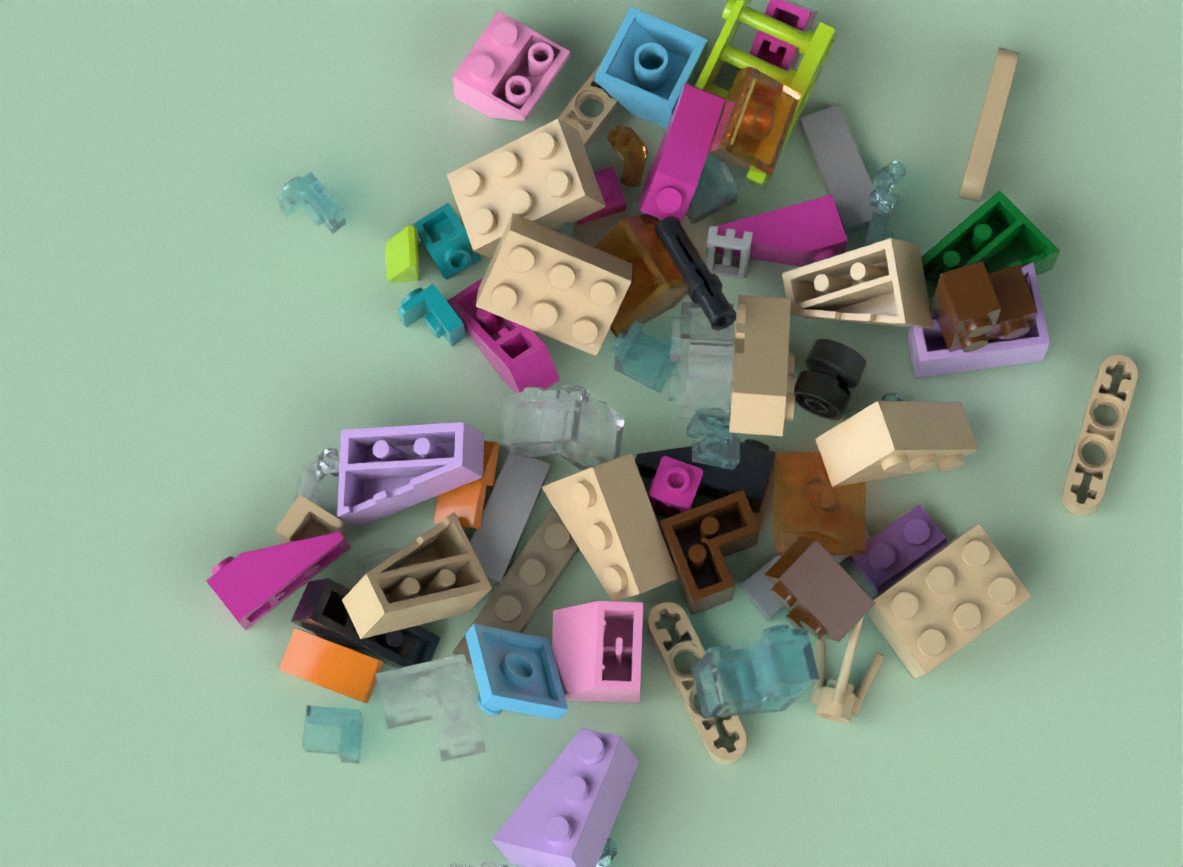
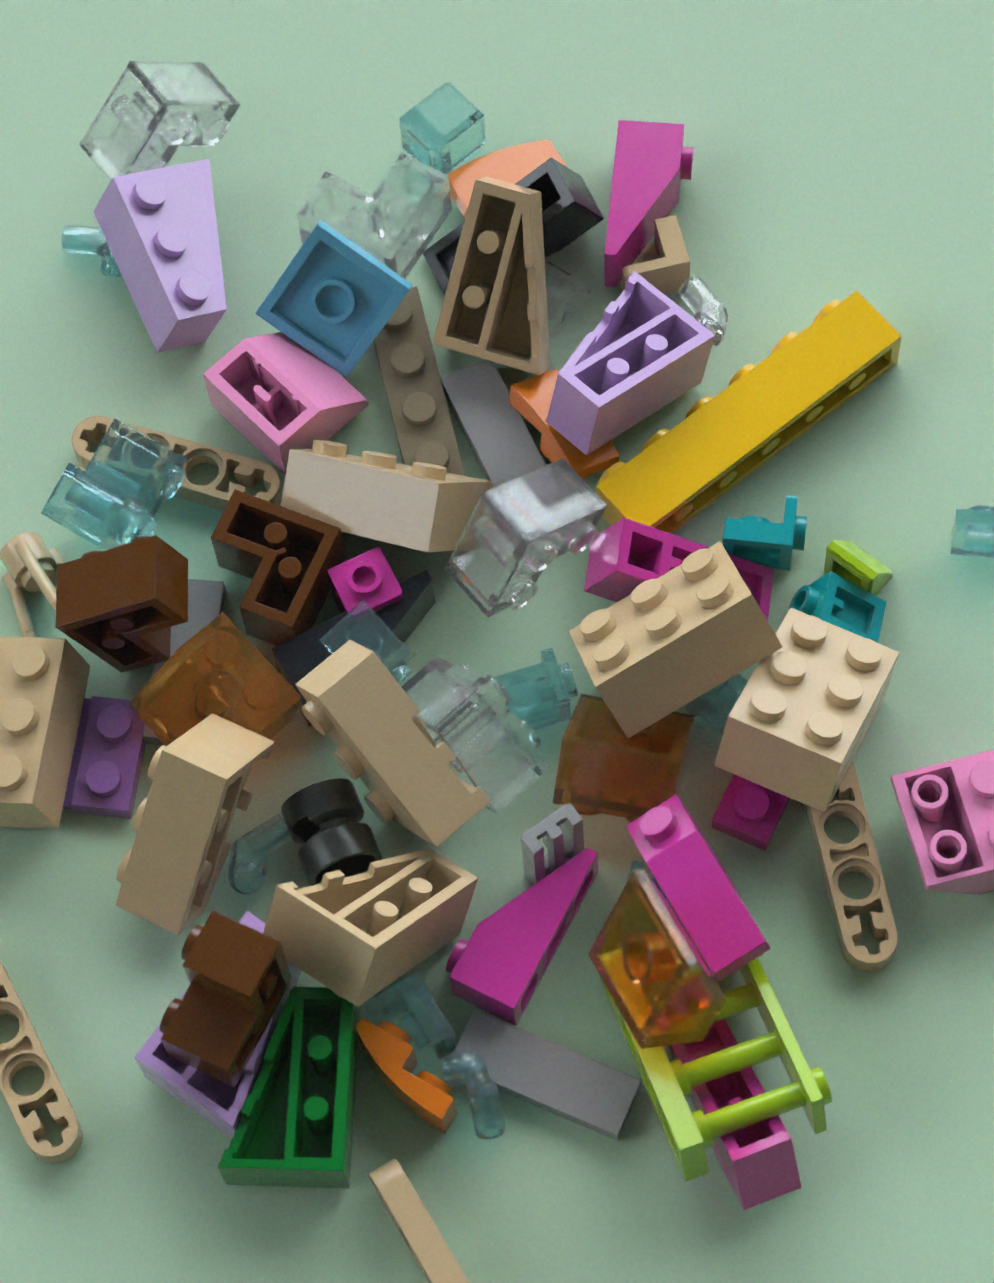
camera: 140 degrees right, 5 degrees down
medium azure slope [594,7,708,129] -> none
clear orange arm [607,124,648,187] -> none
black pin [655,216,737,330] -> none
none -> orange slope [355,1017,457,1134]
none -> yellow brick [596,290,902,534]

